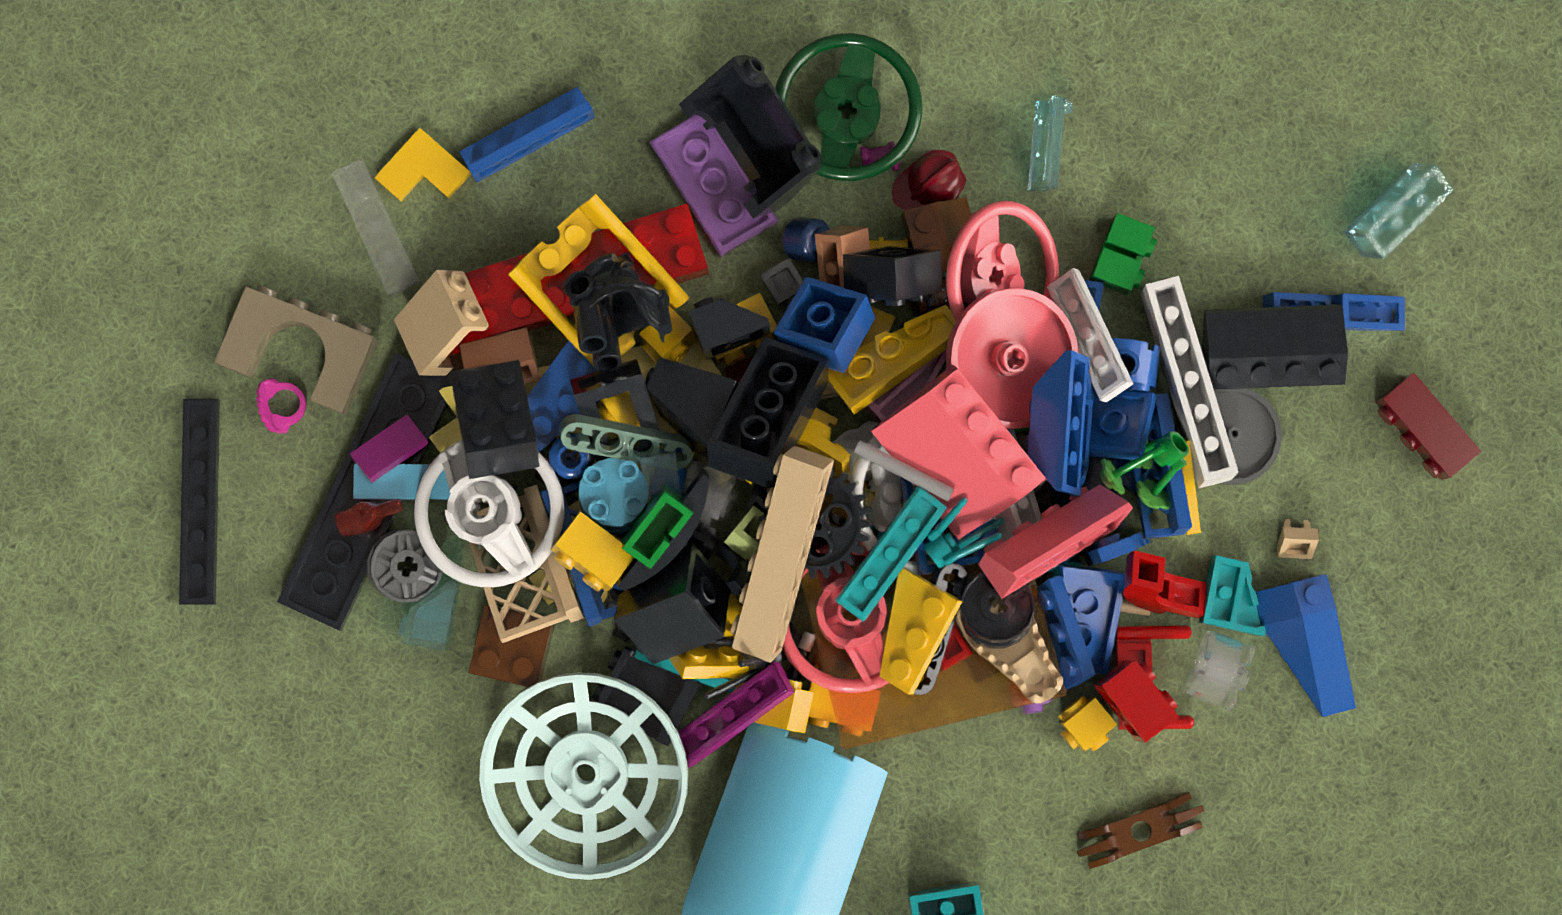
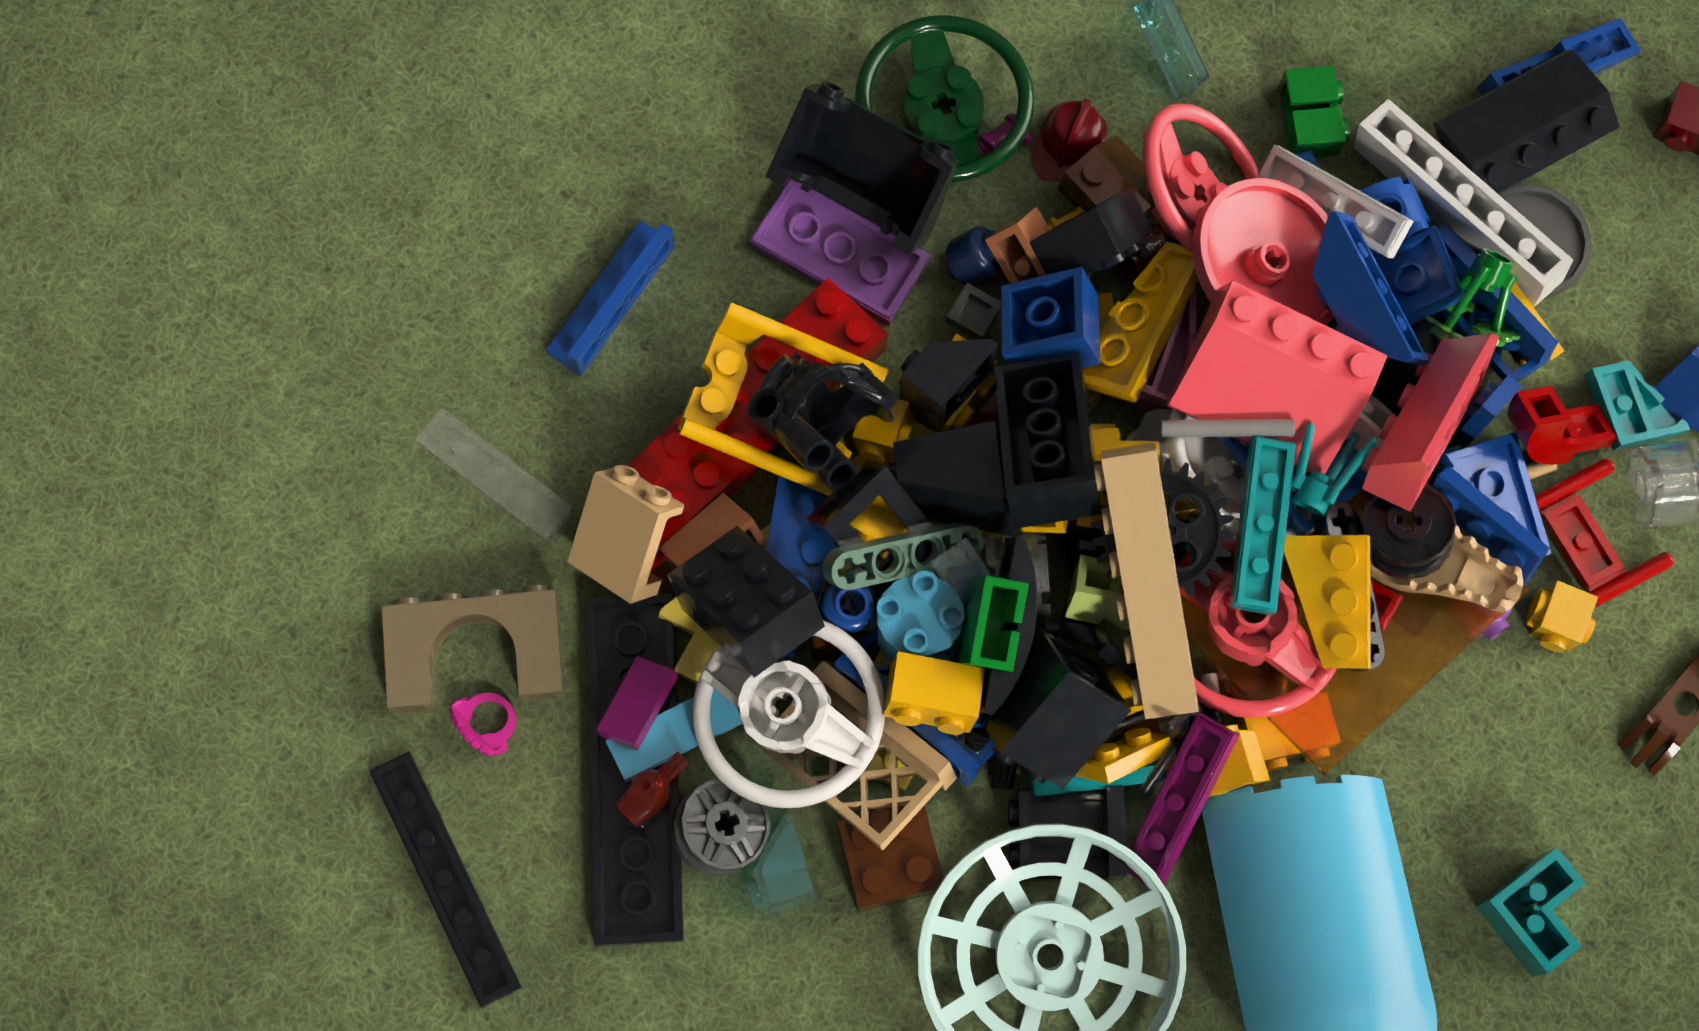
camera: 25 degrees left, 10 degrees down
yellow tile [374,128,471,202] -> none
red brick [1093,660,1179,743] -> none
tan tile [1277,519,1319,559] -> none

